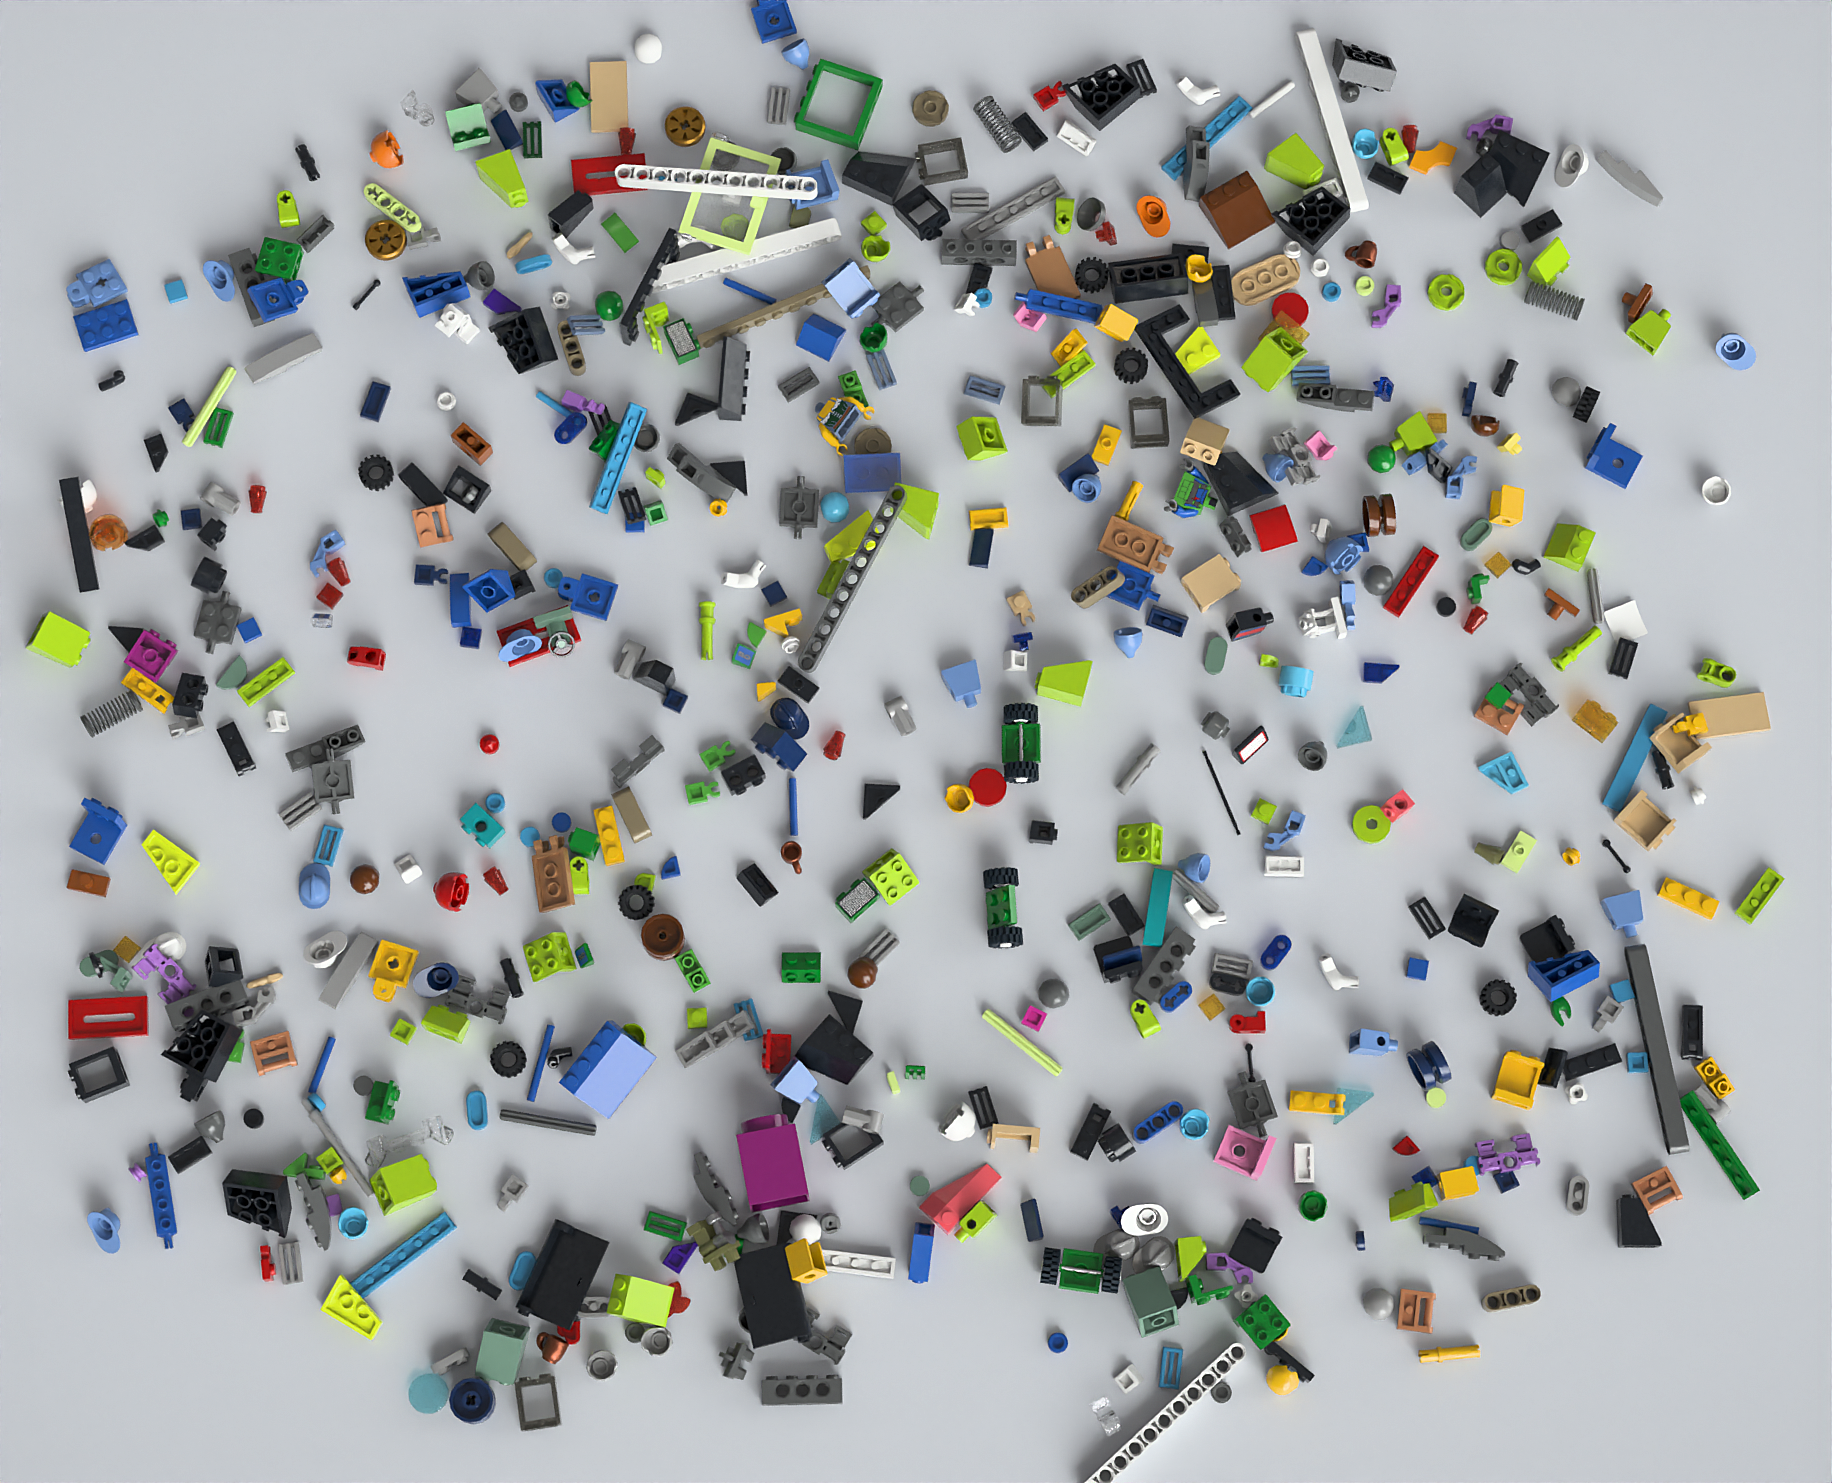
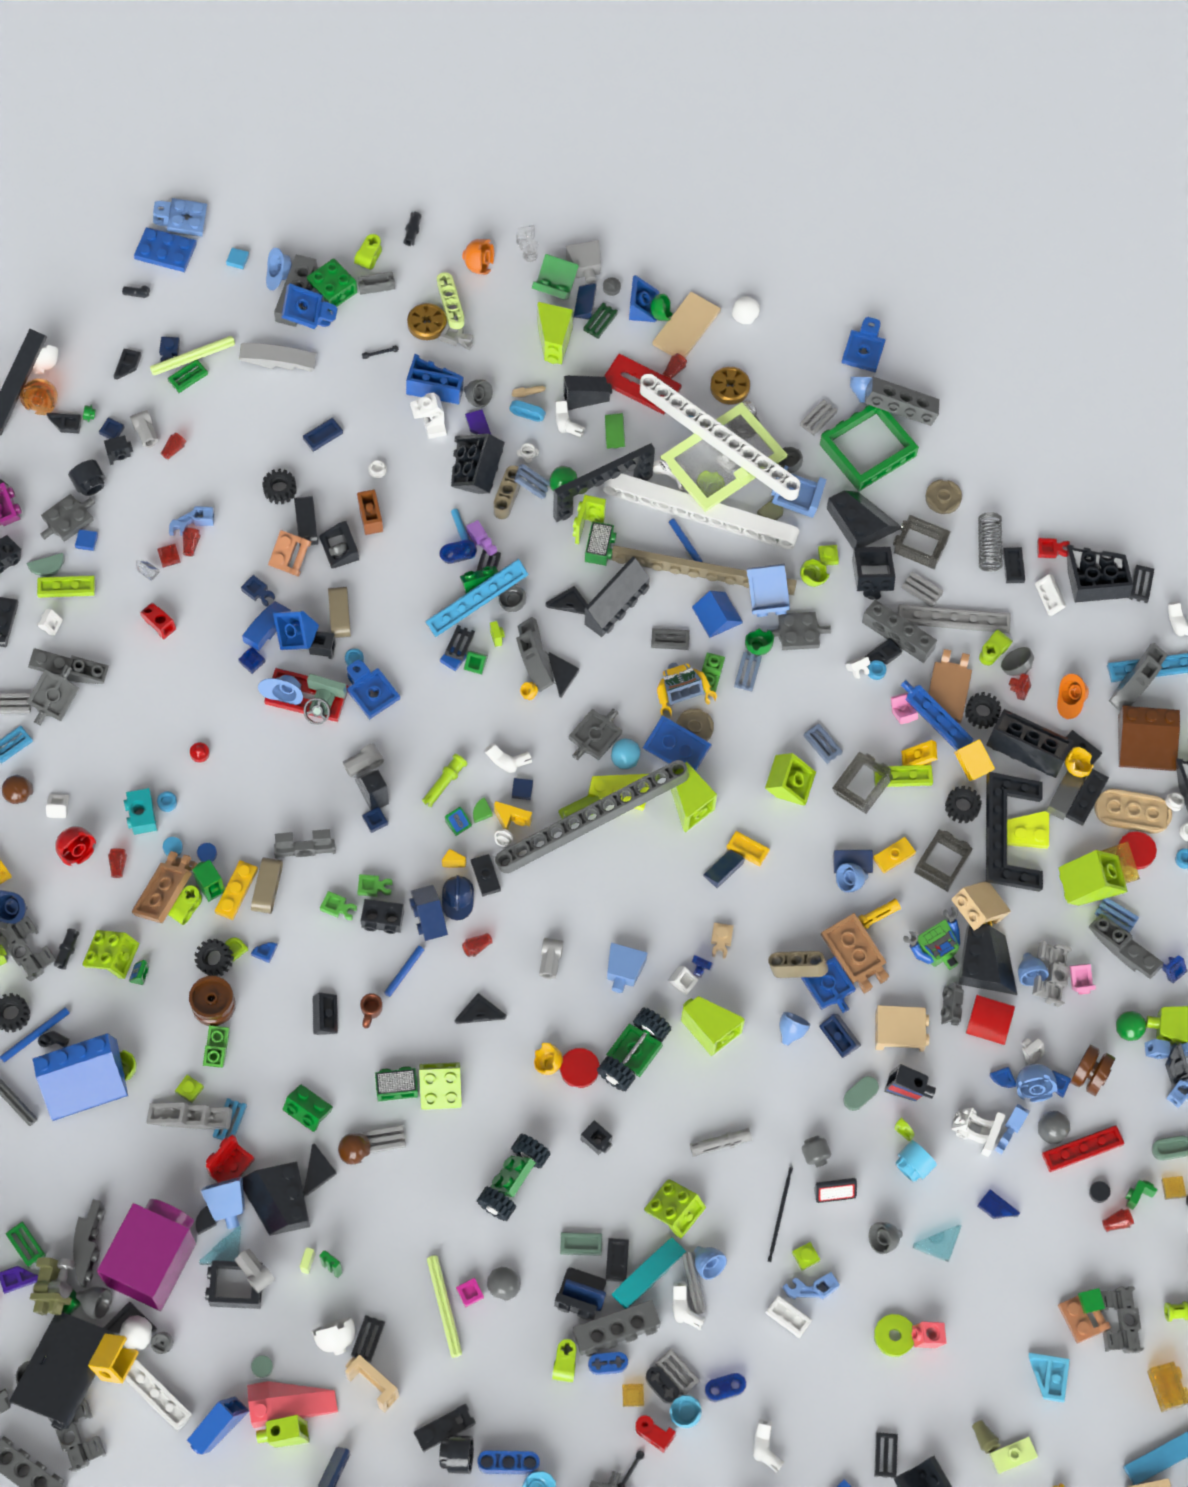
camera: 35 degrees right, 10 degrees down
none -> dark grey brick [865,377,940,426]

